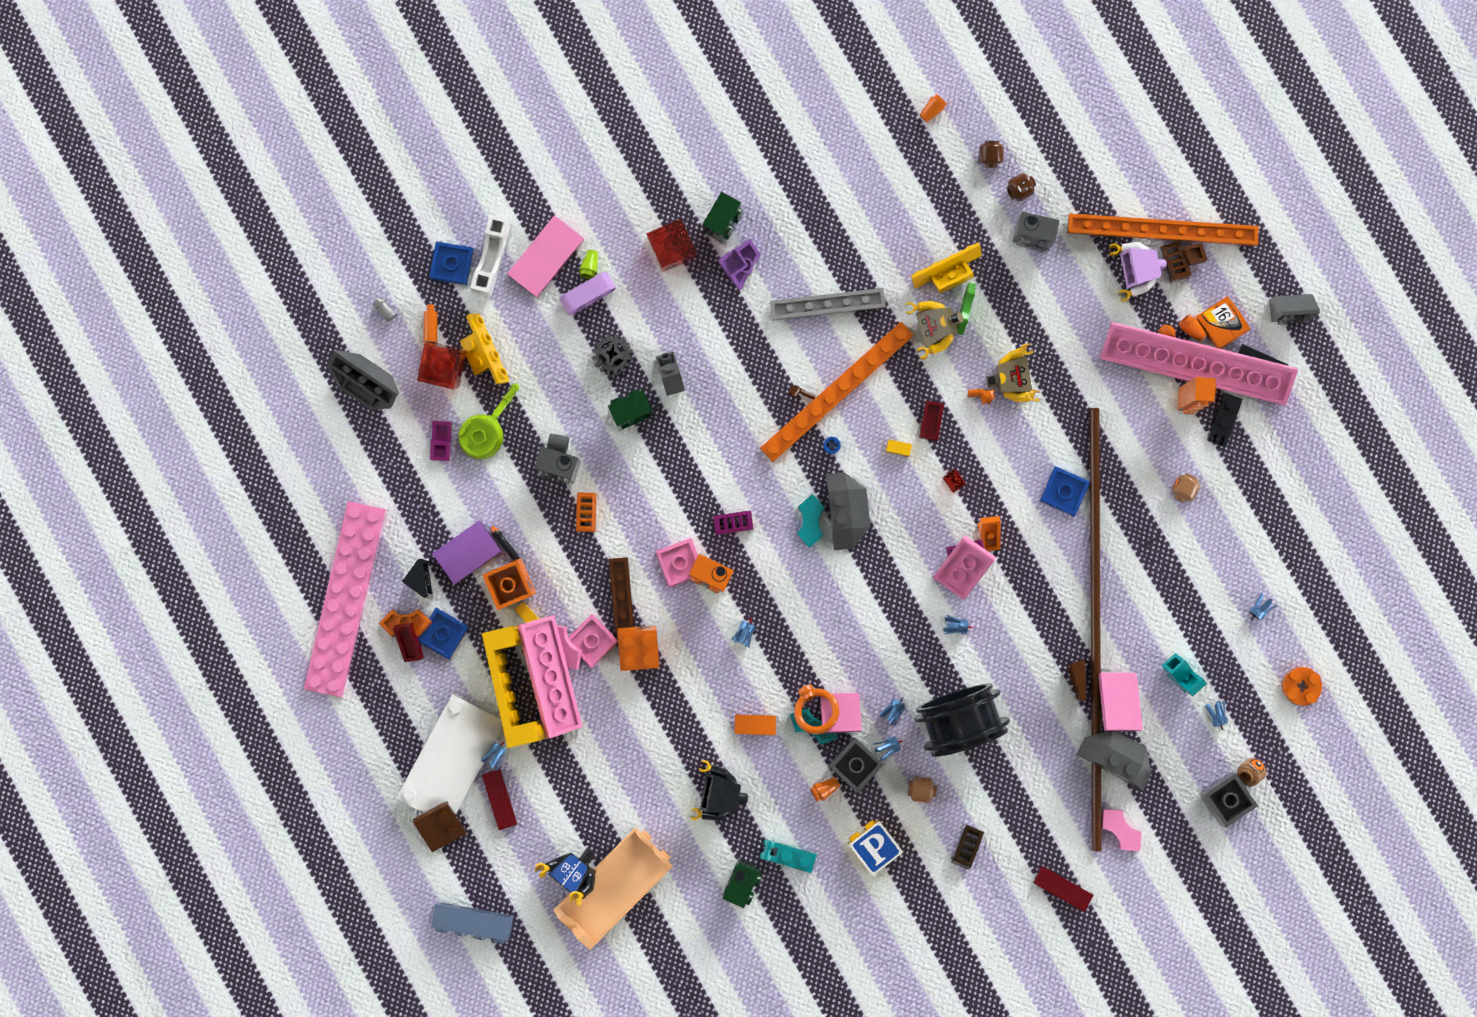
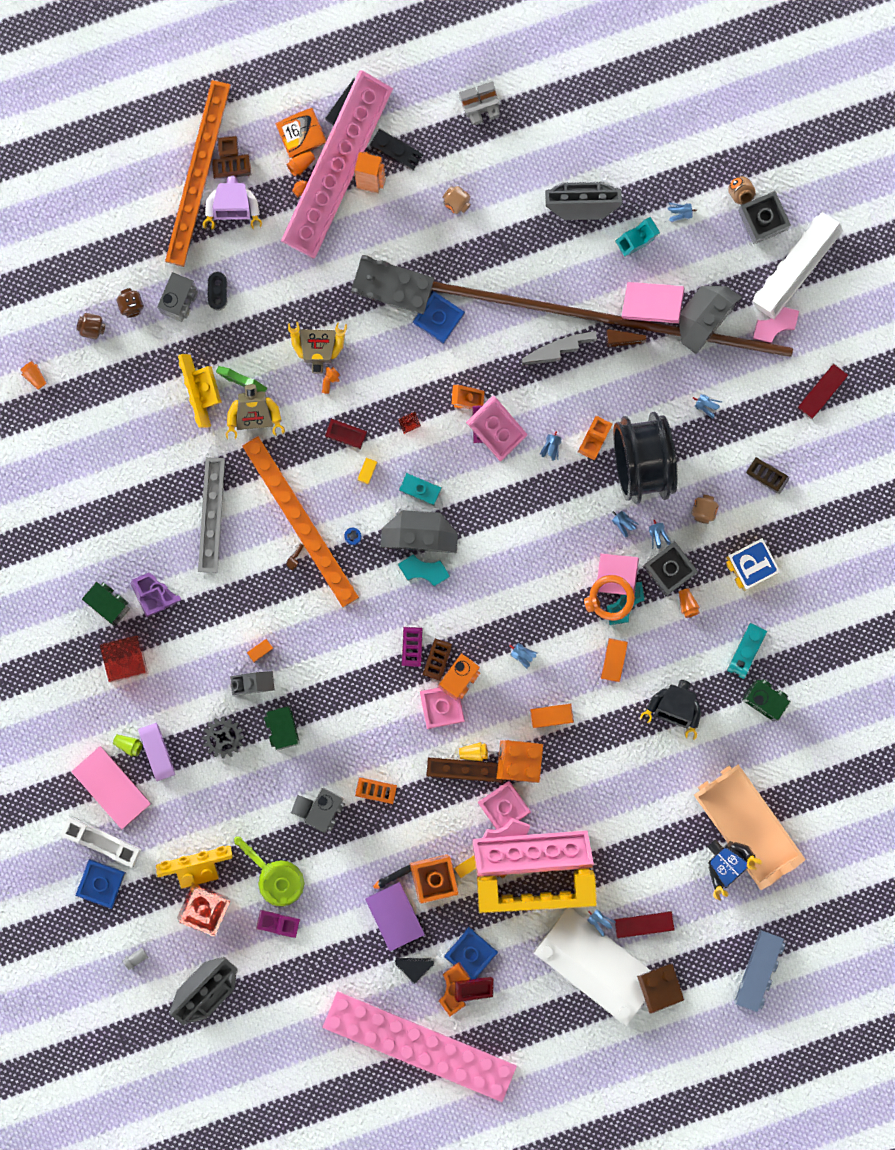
camera: 80 degrees left, 0 degrees up
orange cylinder [423,304,438,343] -> none
flat silver piece [1249,593,1277,621] -> none
dark grey slope [1269,294,1320,325] -> none
orange plate [1282,667,1322,706] -> none
none -> black plate [208,272,227,311]
none -> orange piece [247,639,274,663]
none -> dark grey hinge [351,255,435,315]
none -> teal plate [399,473,441,506]
none -> reddish brown slope [422,638,453,681]
none -> light grey hips [459,81,499,125]
none -> yellow cone [459,742,488,761]
none -> light grey slope [522,331,597,365]
none -> orange slope [530,704,574,728]
none -> dark grey wedge [545,182,622,220]
none -> orange slope [578,416,613,460]
none -> flat silver piece [693,394,722,419]
none -> white brick [753,212,843,319]

